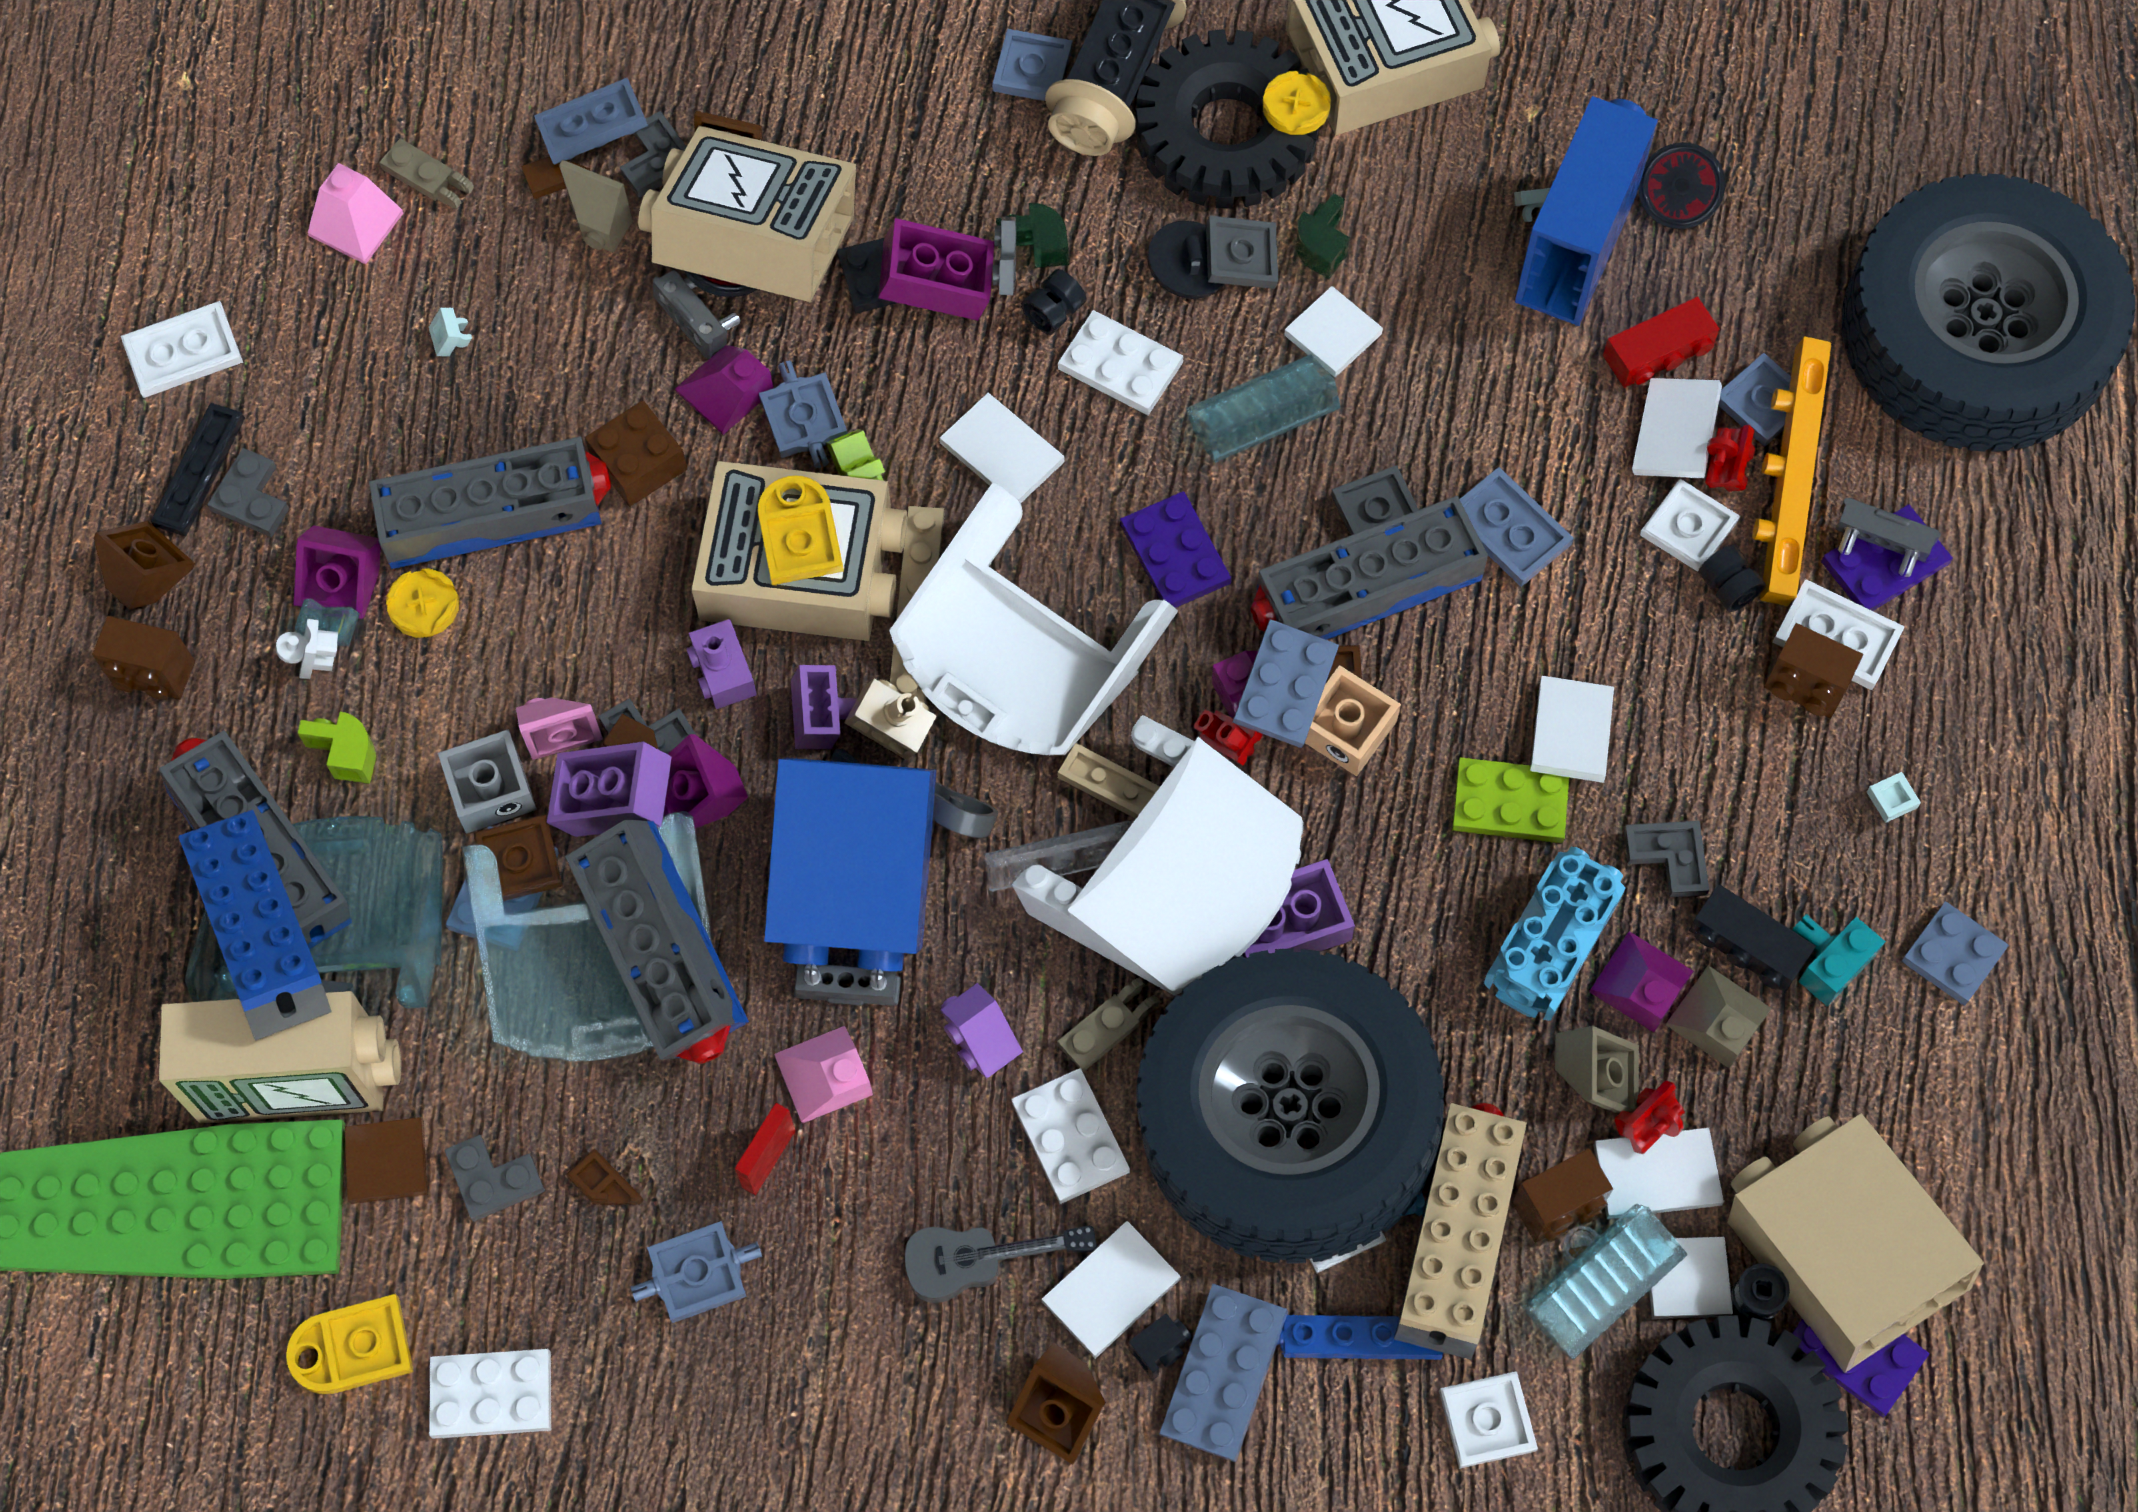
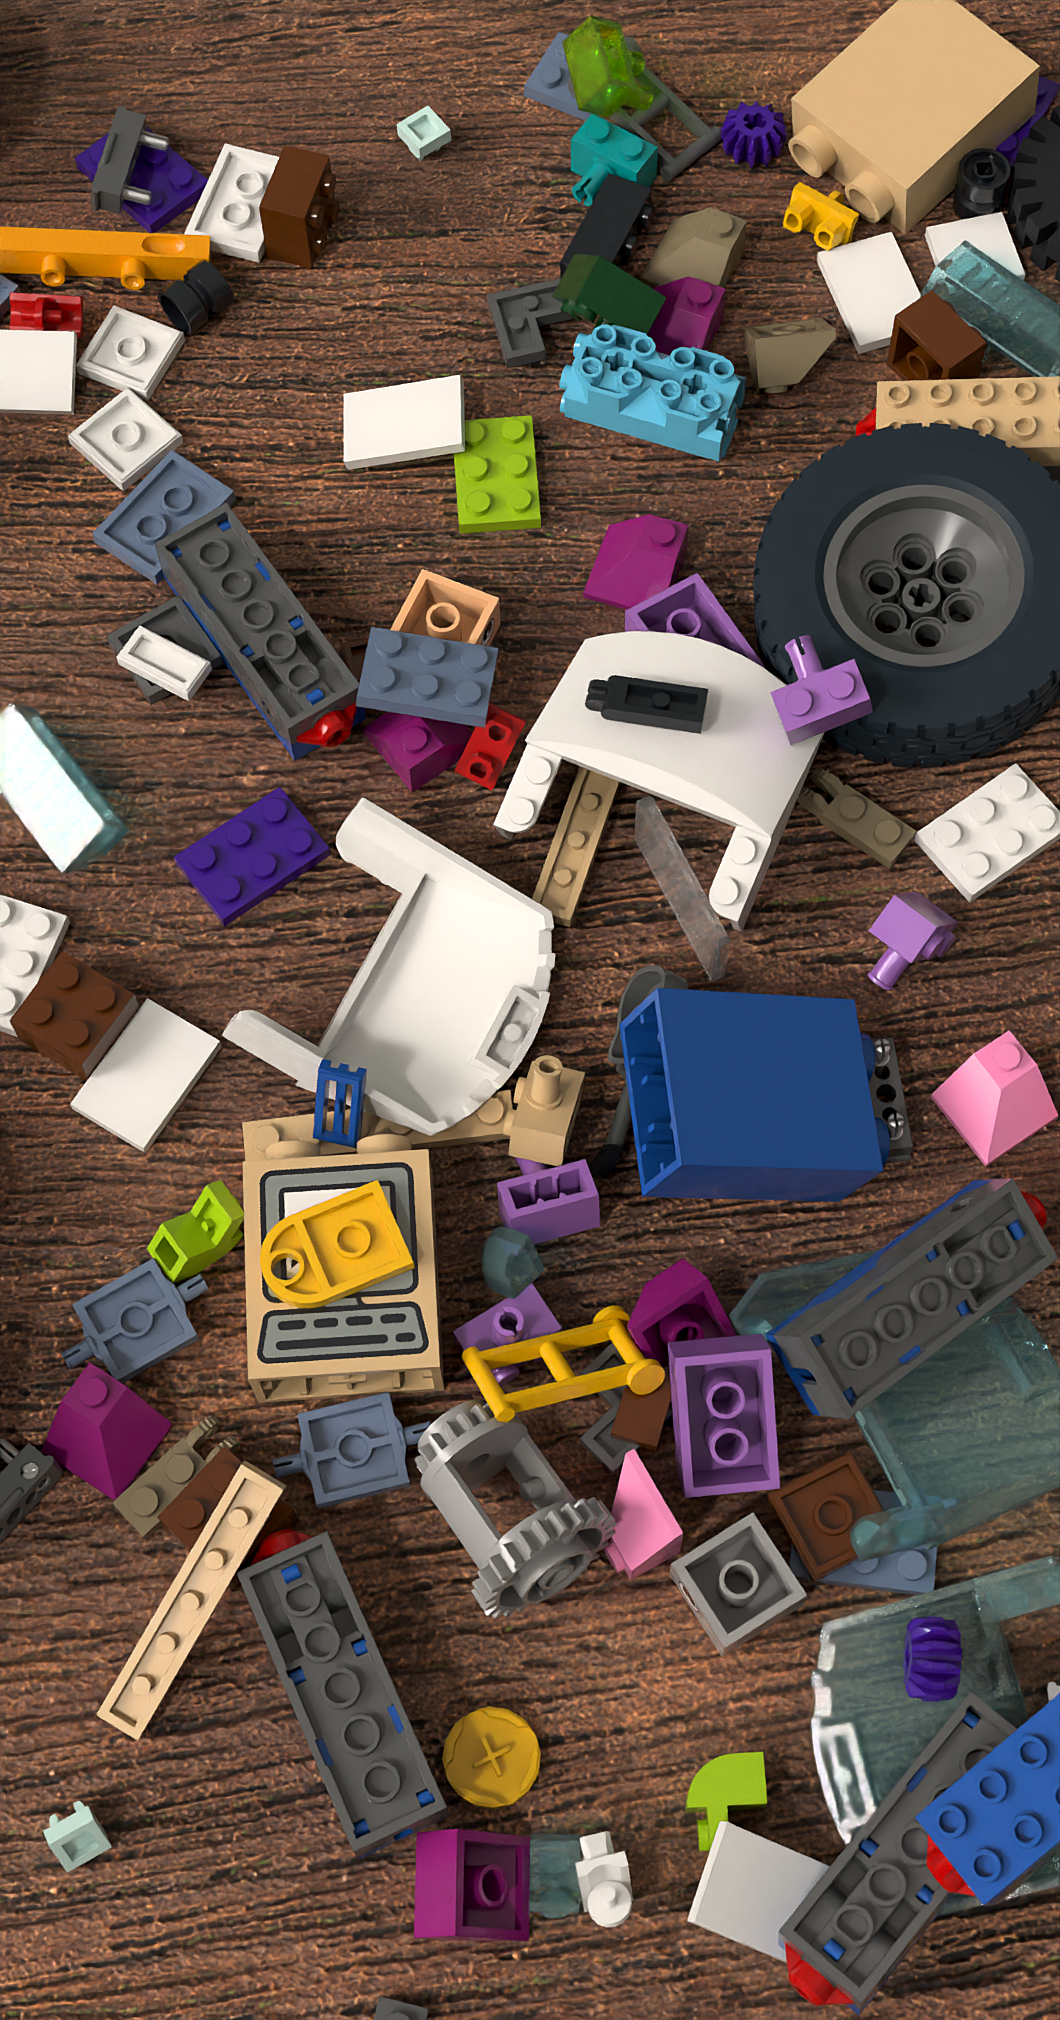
camera: 100 degrees left, 0 degrees up
red hips [1614,1080,1685,1154] -> none
none -> reddish brown brick [9,951,140,1081]
none -> white tile [68,387,183,492]
none -> tan plate [96,1461,287,1741]
none -> dark tan hinge [112,1415,240,1540]
none -> white tile [117,626,212,701]
none -> sand blue plate [273,1392,430,1509]
none -> blue tile [313,1059,367,1148]
none -> light grey piece [415,1399,617,1619]
none -> yellow piece [462,1305,665,1422]
none -> clear light blue brick [480,1226,545,1300]
none -> dark green brick [552,254,666,335]
none -> clear neon green brick [562,15,654,118]
none -> dark grey piece [568,36,722,182]
none -> magenta slope [583,514,689,610]
none -> black hinge [585,675,708,734]
none -> white tile [687,1821,830,1963]
none -> dark purple gear [721,99,787,168]
none -> medium lavender brick [770,635,873,745]
none -> yellow hips [783,182,859,251]
none -> dark purple gear [903,1615,963,1702]

